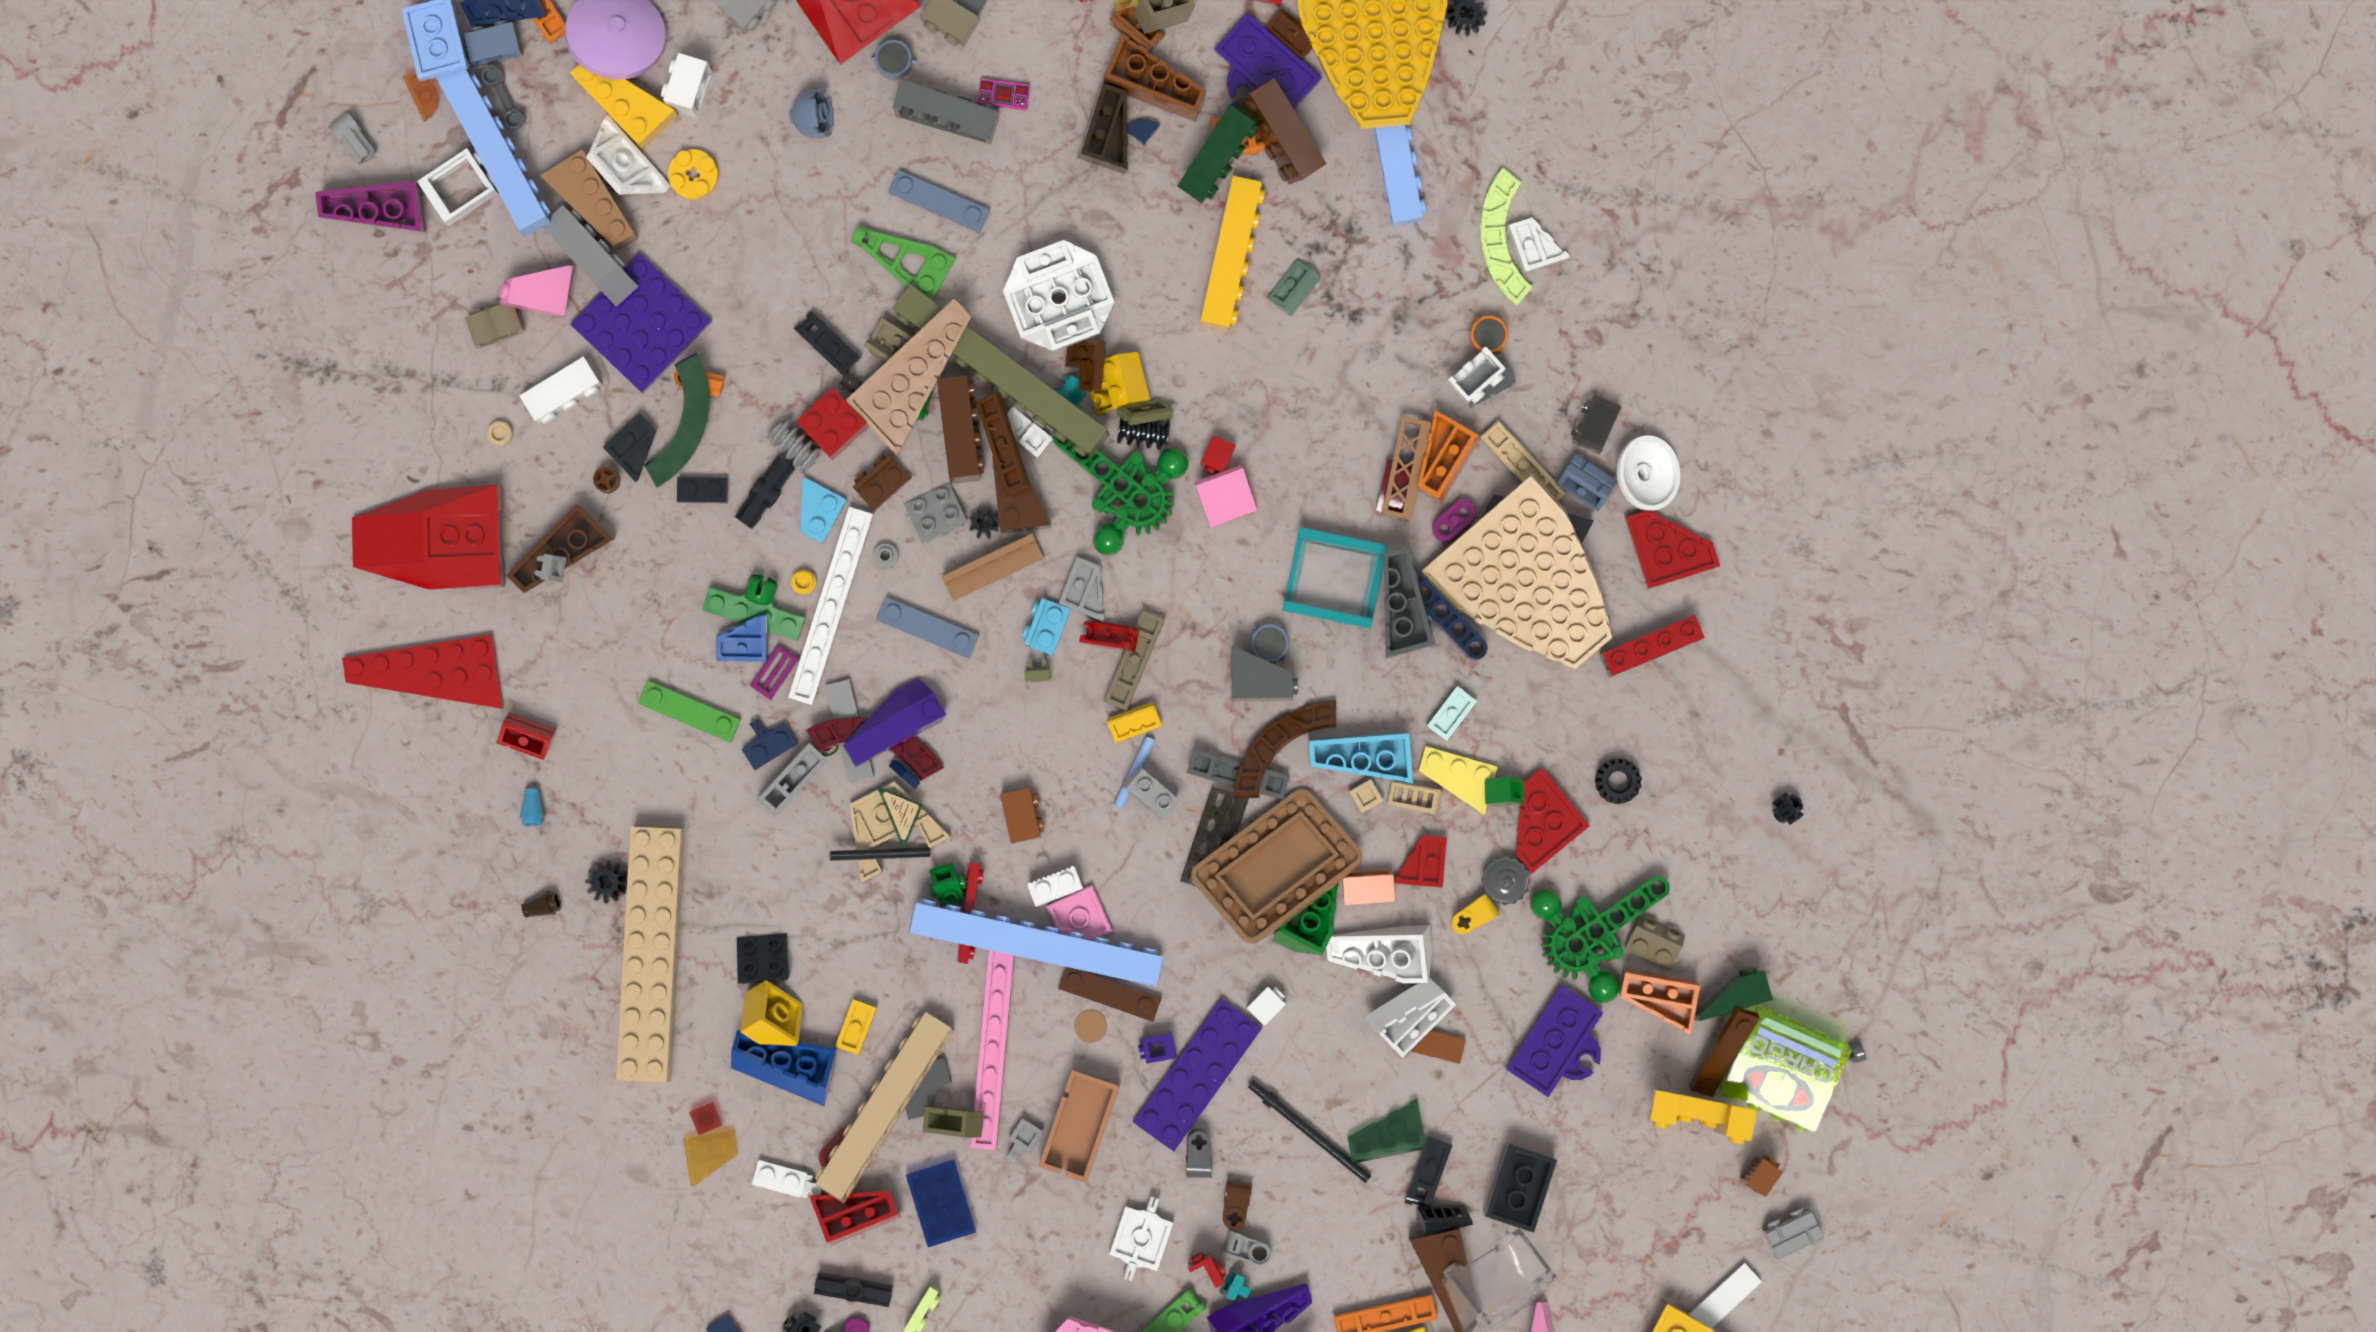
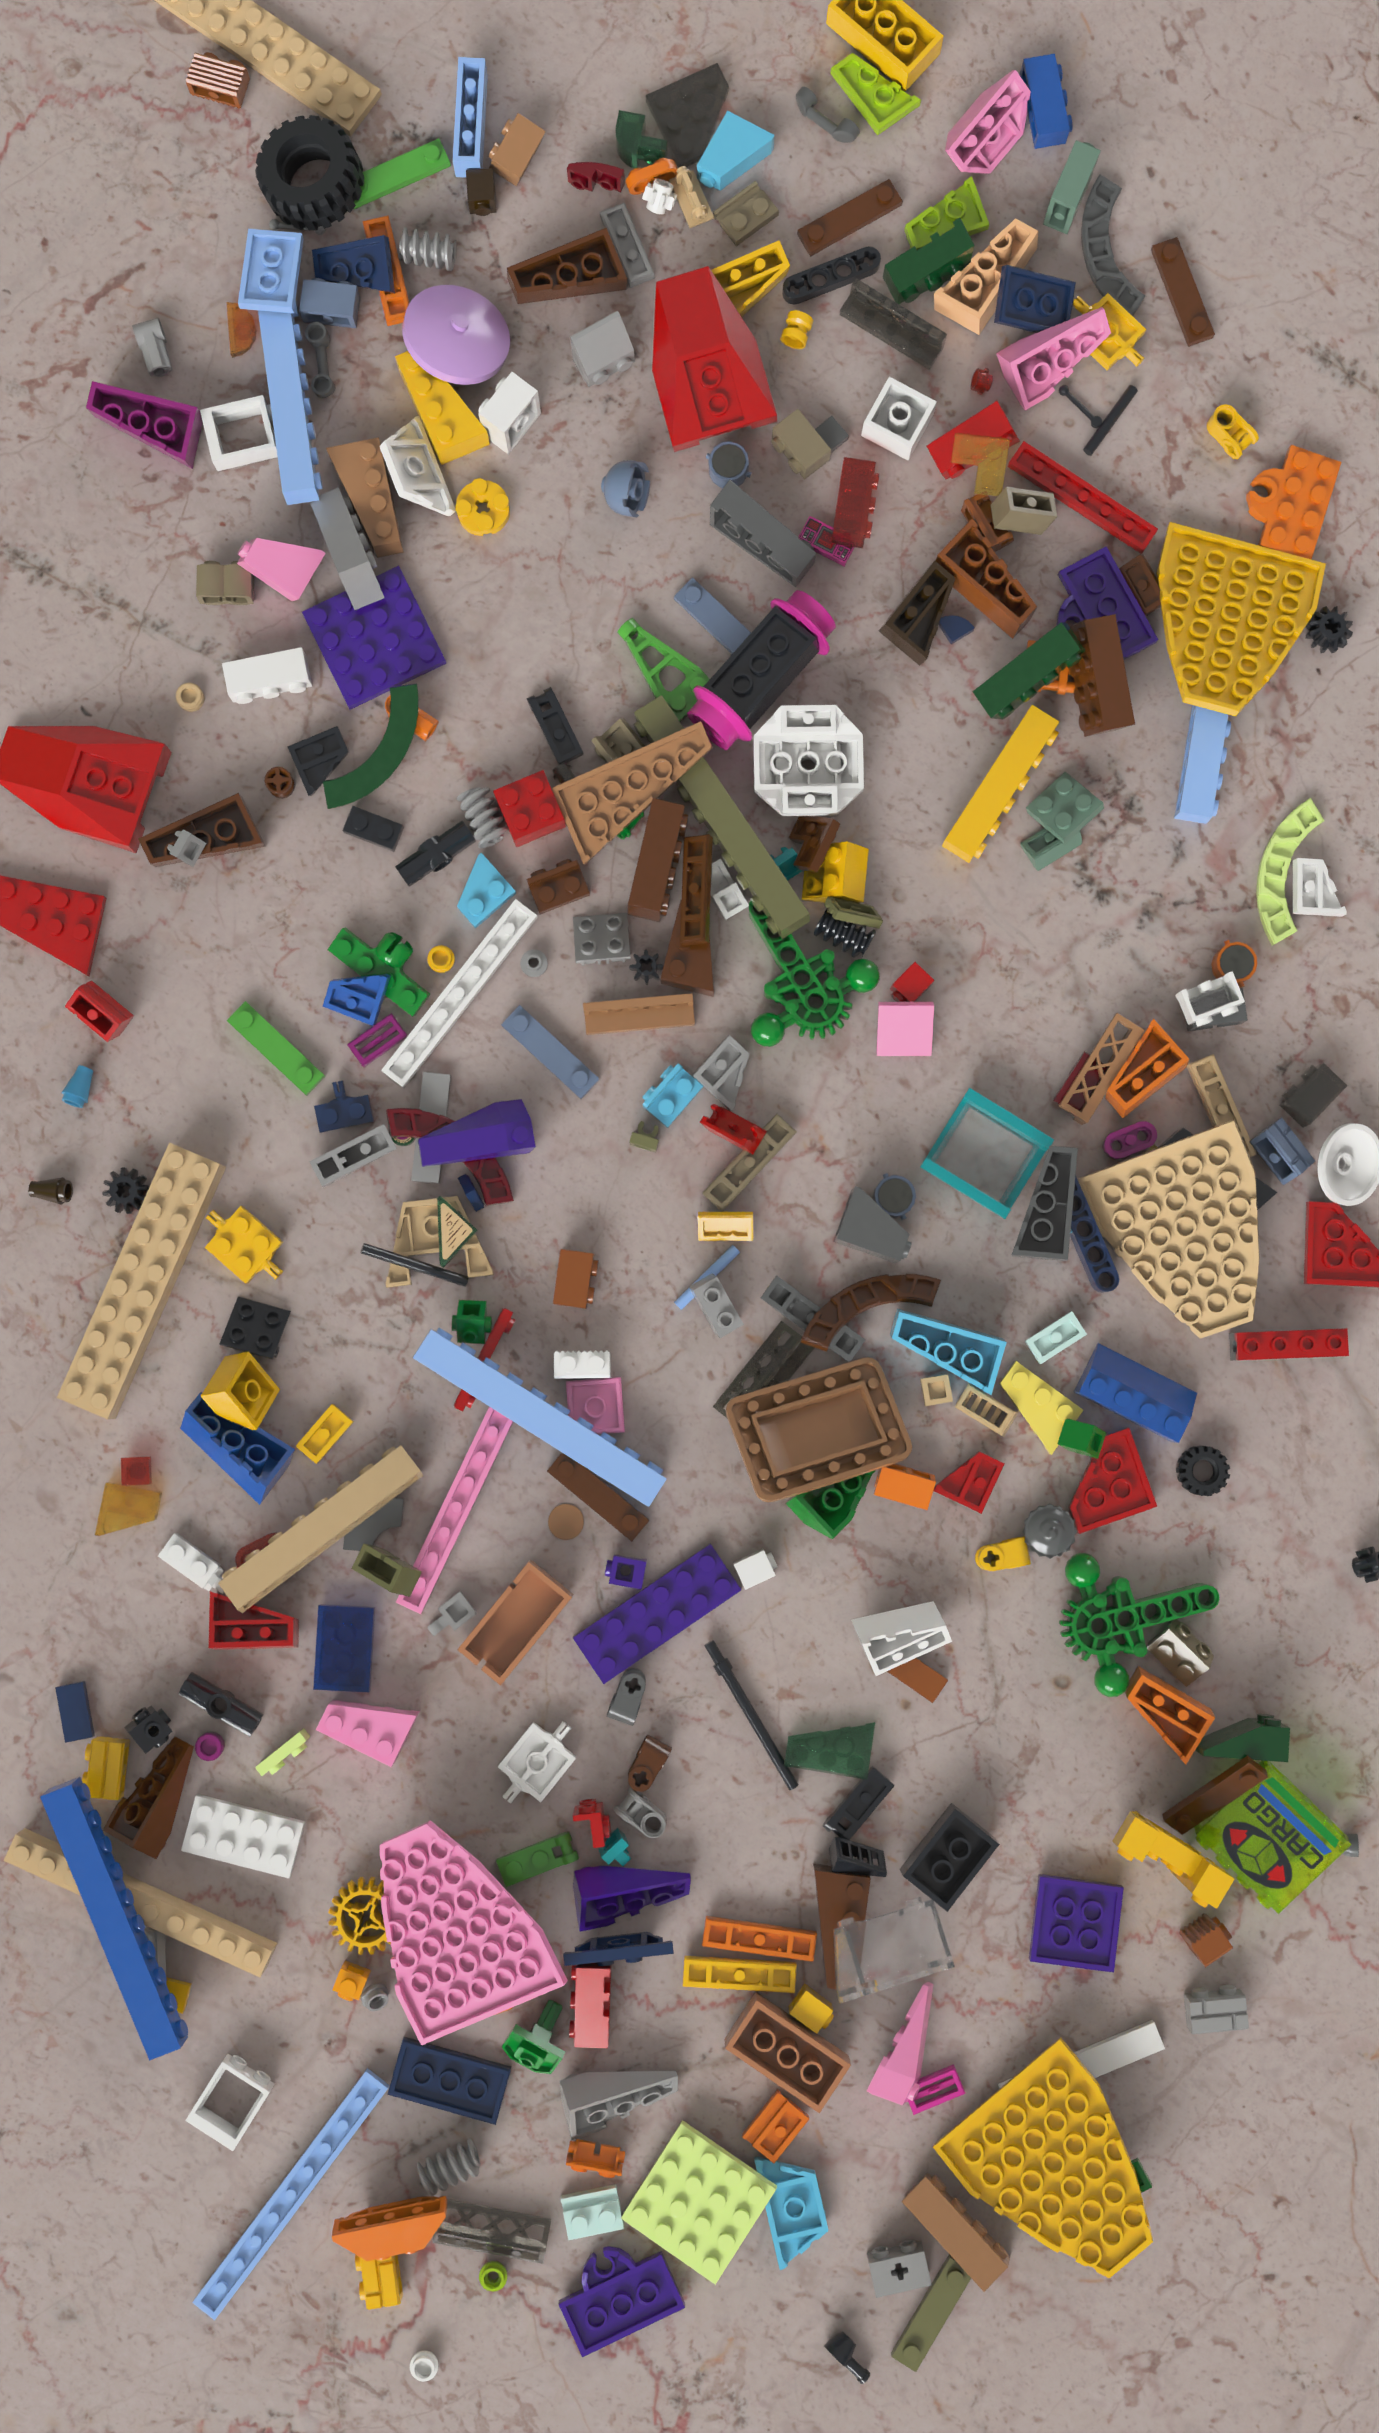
camera: 20 degrees right, 0 degrees up
white wedge [1326,925,1432,983] -> none
dark purple plate [1506,985,1603,1097] -> none
none -> yellow plate [205,1206,283,1284]
none -> bright pink wedge [316,1700,420,1767]
none -> black brick [687,590,836,750]
none -> clear red brick [831,457,880,548]
none -> sand green plate [1026,772,1104,844]
none -> dark purple plate [1029,1874,1124,1973]
none -> blue slope [1074,1343,1197,1443]

